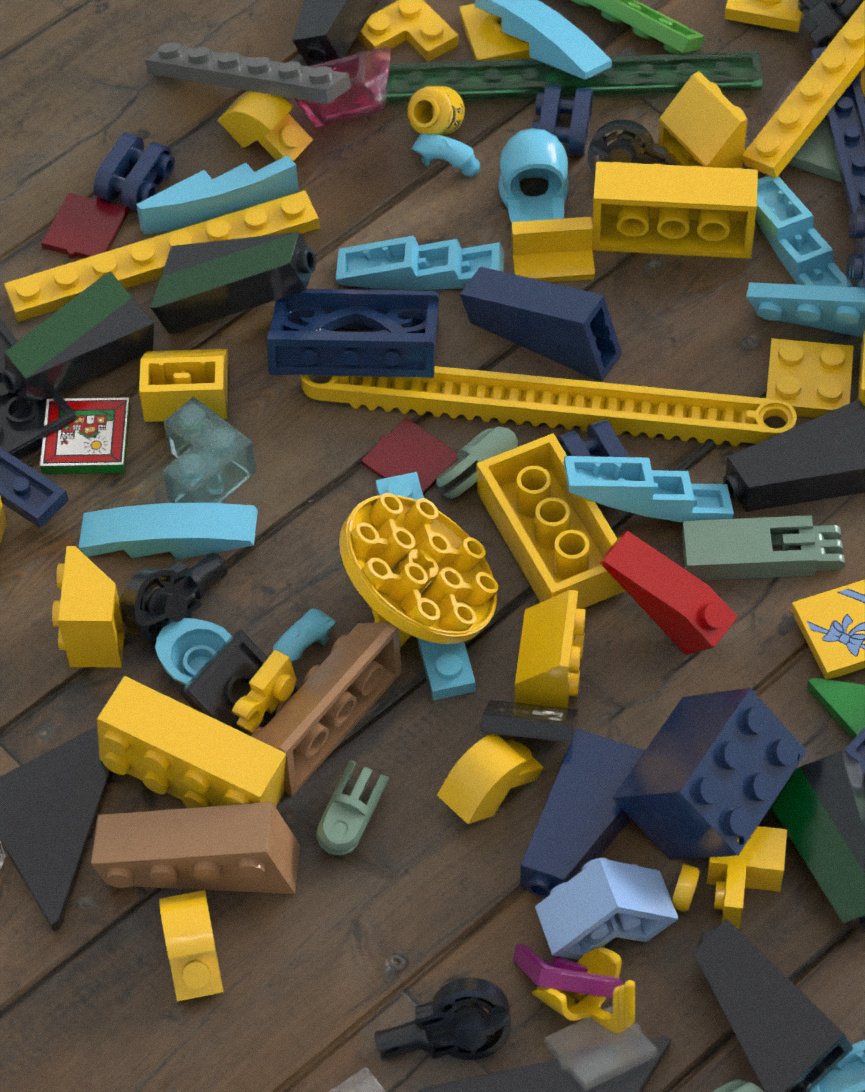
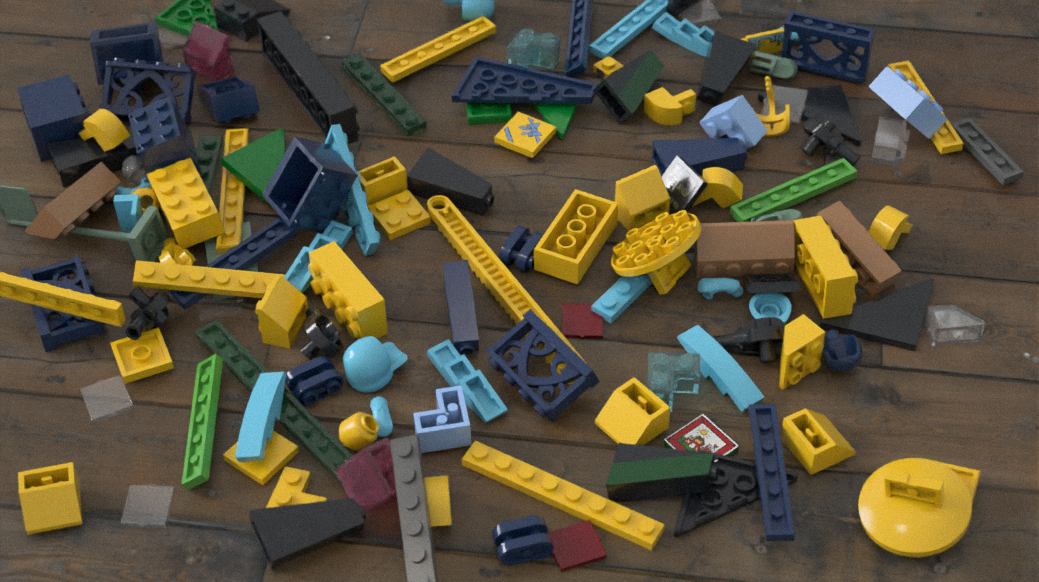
camera: 130 degrees left, 10 degrees down
medium azure slope [136,155,299,235] -> none
slope [151,232,316,334] -> none
yellow plate [232,650,297,733] -> none
sand green arm [436,426,518,499] -> none
yellow panel [511,217,595,282] -> none
magenta tile [513,943,623,998] -> none
medium azure slope [563,456,734,522] -> none
red slope [599,531,738,655] -> none
dark blue container [613,688,807,860] -> none
yellow tile [672,863,700,912] -> none
sand green hinge [681,515,845,580] -> none
none -> light blue brick [413,386,471,453]
none -> bright green plate [730,158,858,222]
none -> dark blue hair [822,329,862,372]

